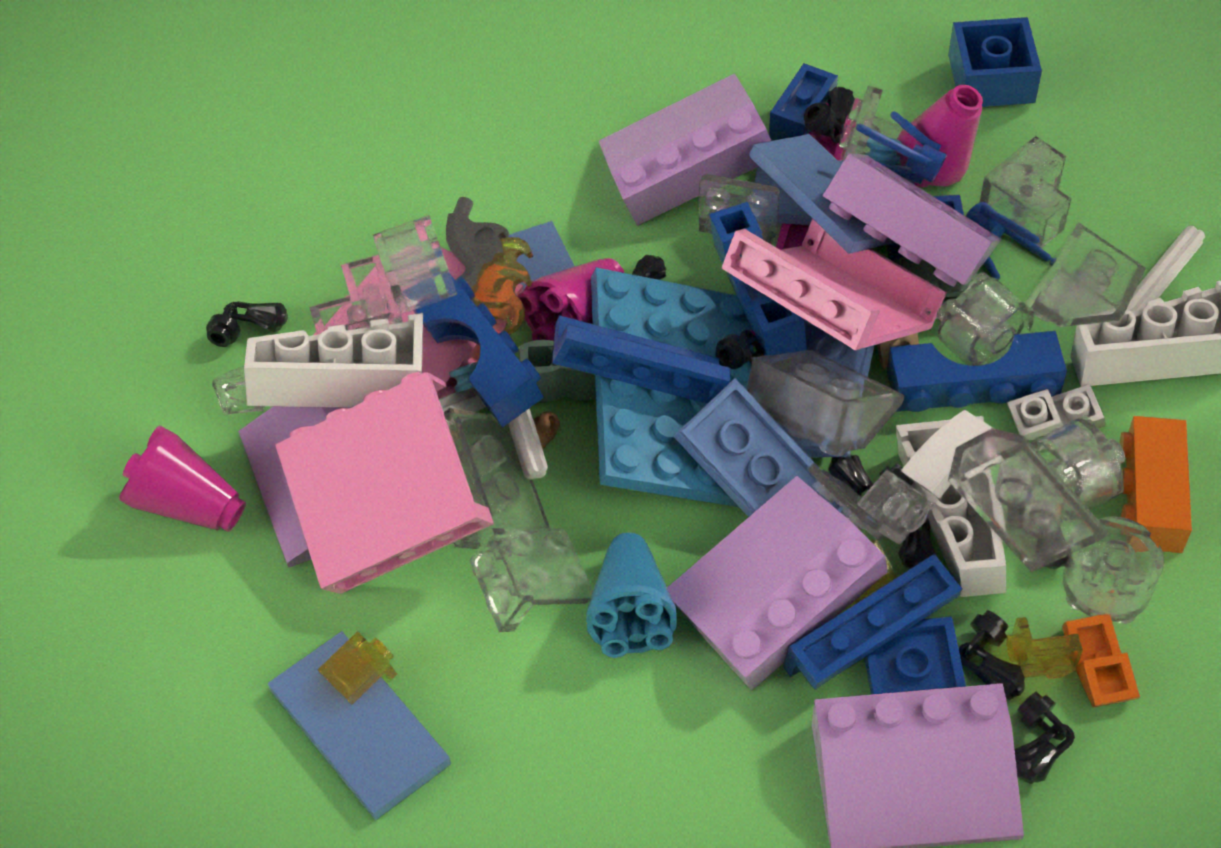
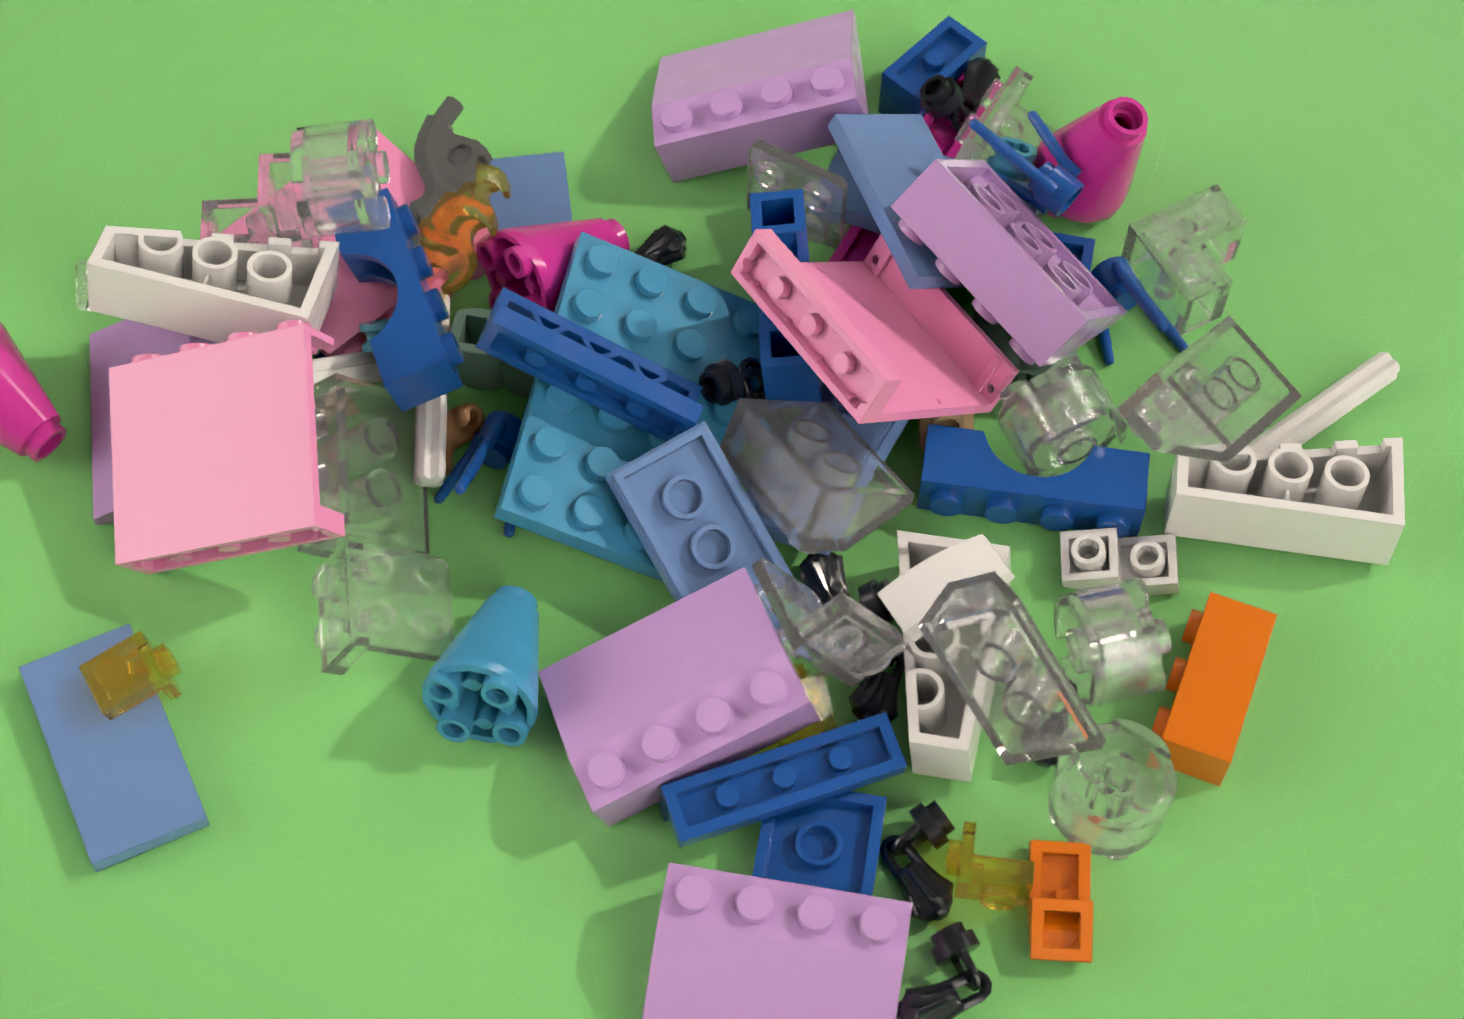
camera: 10 degrees right, 5 degrees up
black piece [206,301,288,347] -> none
blue brick [948,17,1042,107] -> none
none -> blue plant [434,411,522,537]

